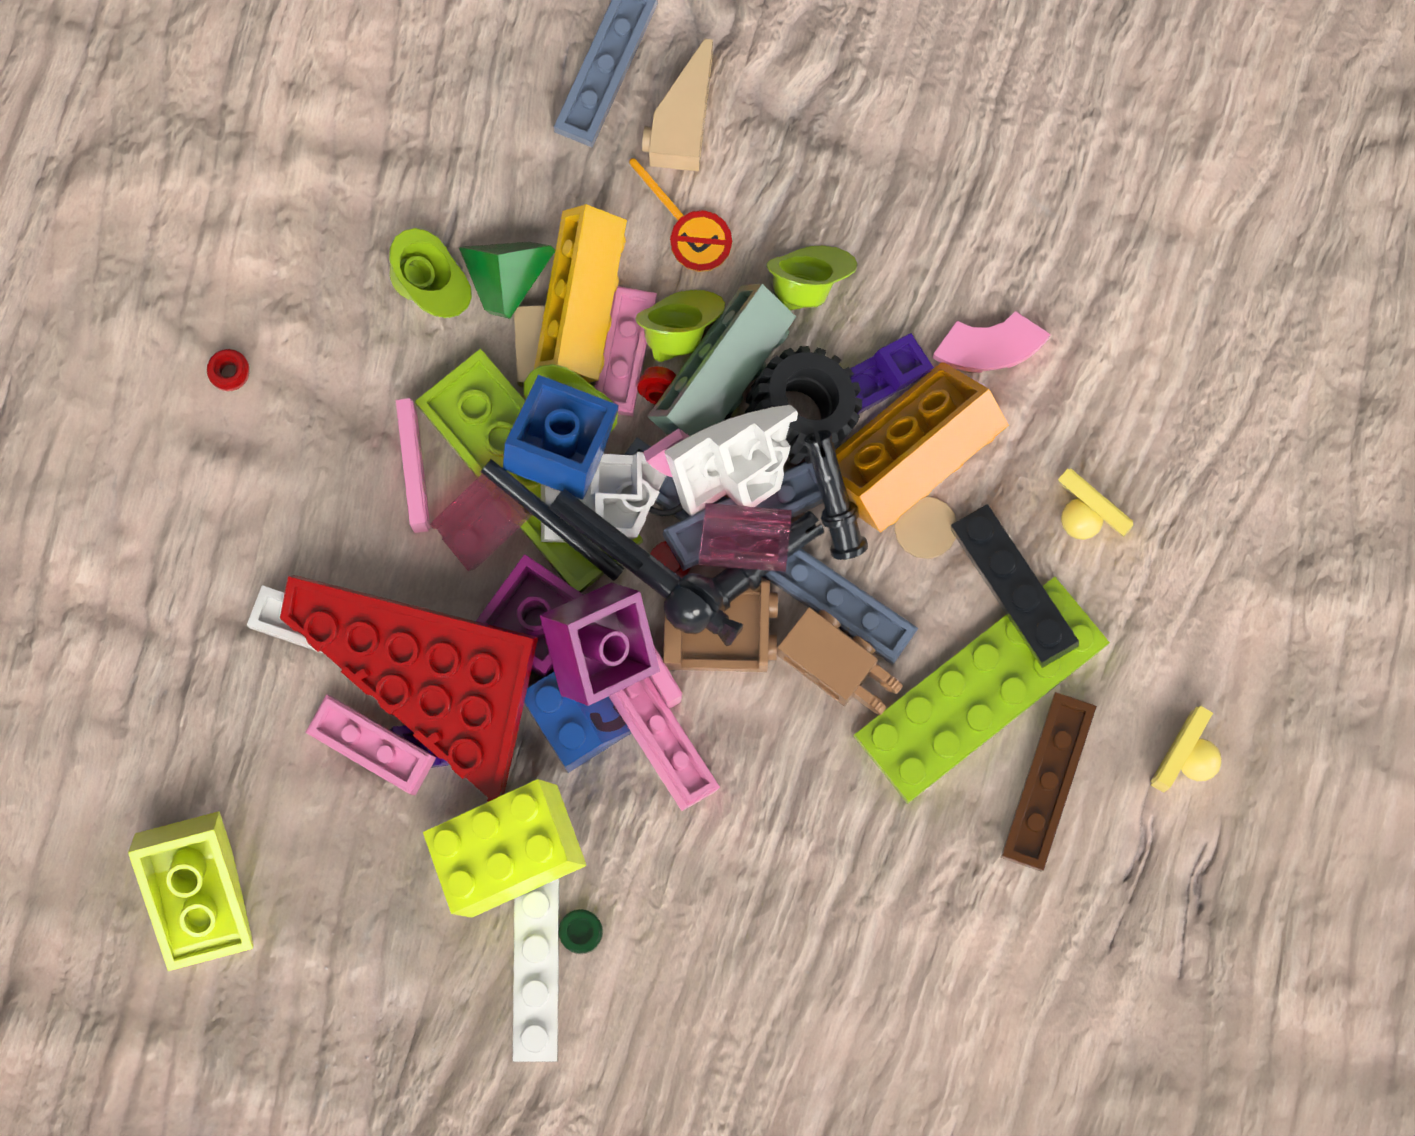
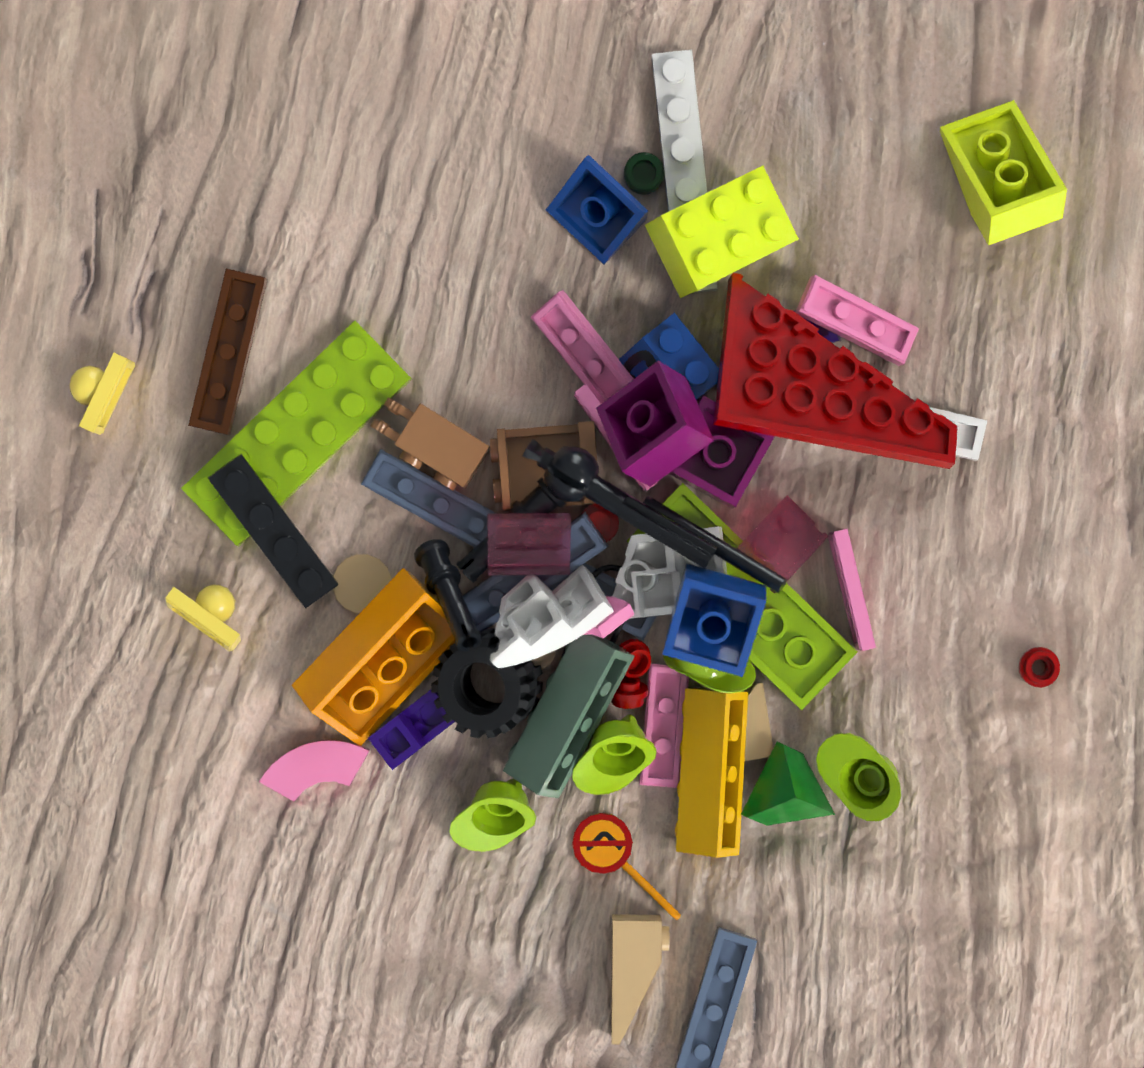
camera: 170 degrees right, 10 degrees up
none -> blue slope [546,155,648,265]
none -> red plate [619,639,651,678]

